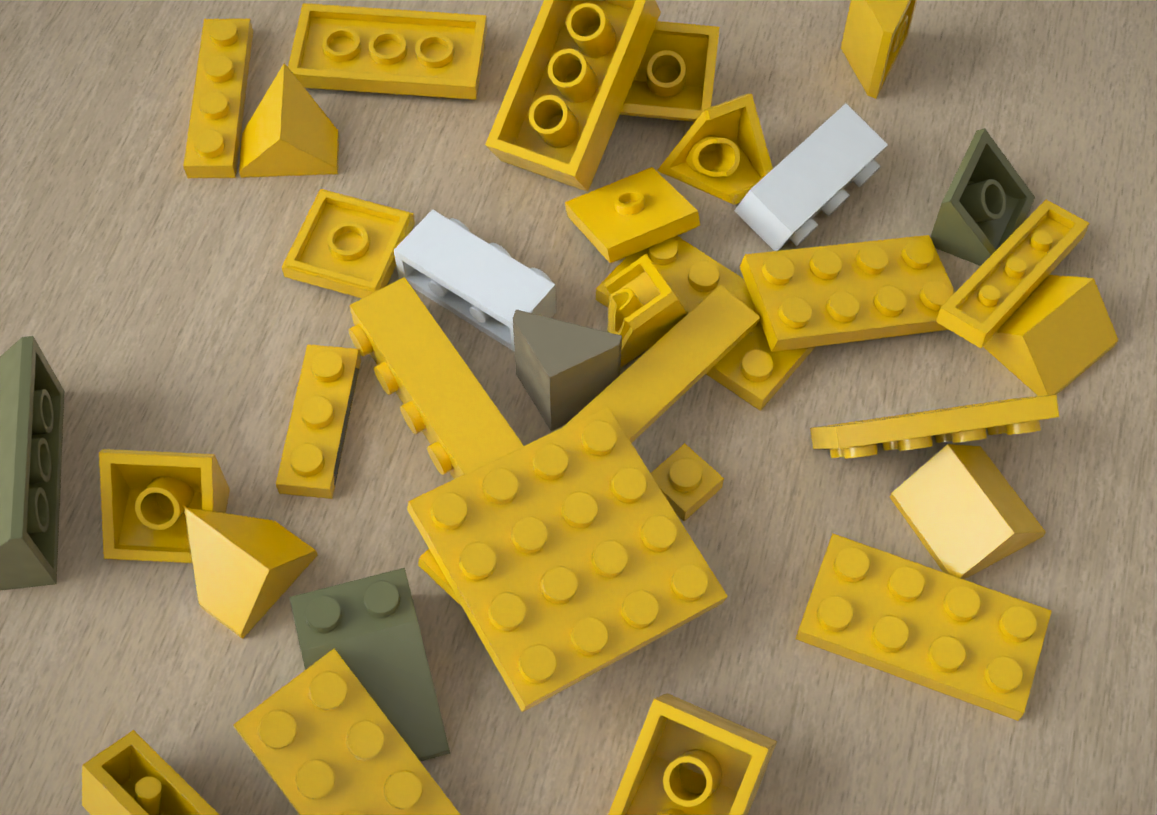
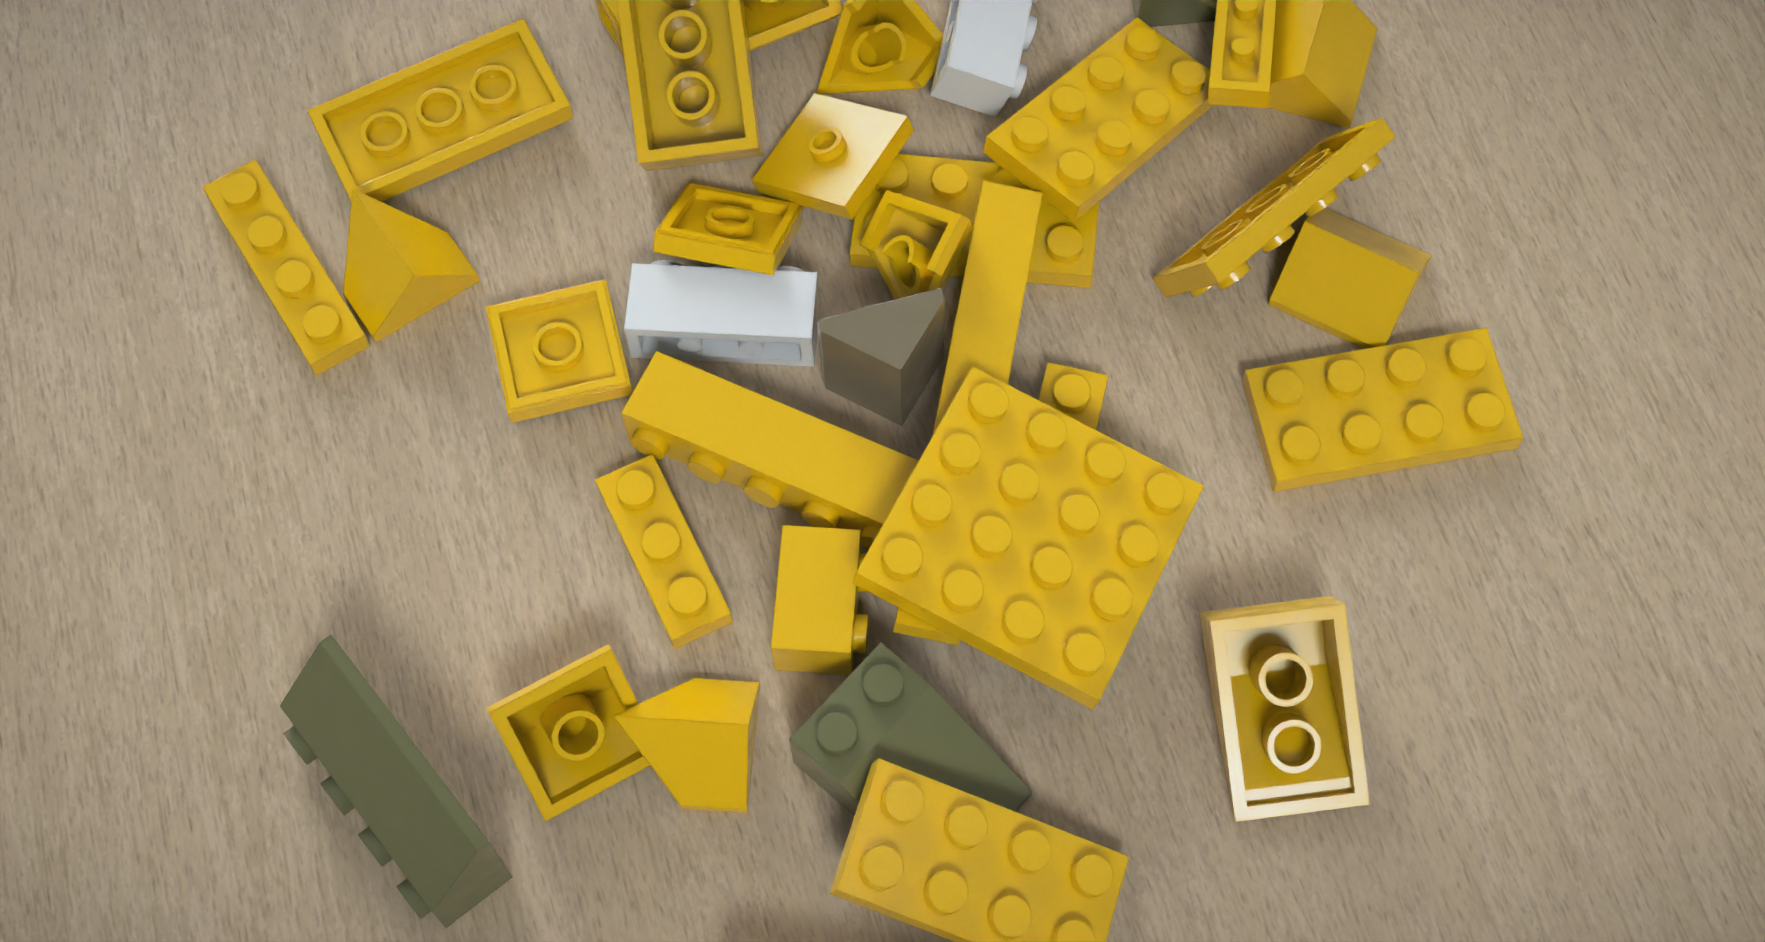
camera: 30 degrees left, 5 degrees up
none -> yellow plate [653,183,803,275]
none -> yellow brick [771,525,869,675]

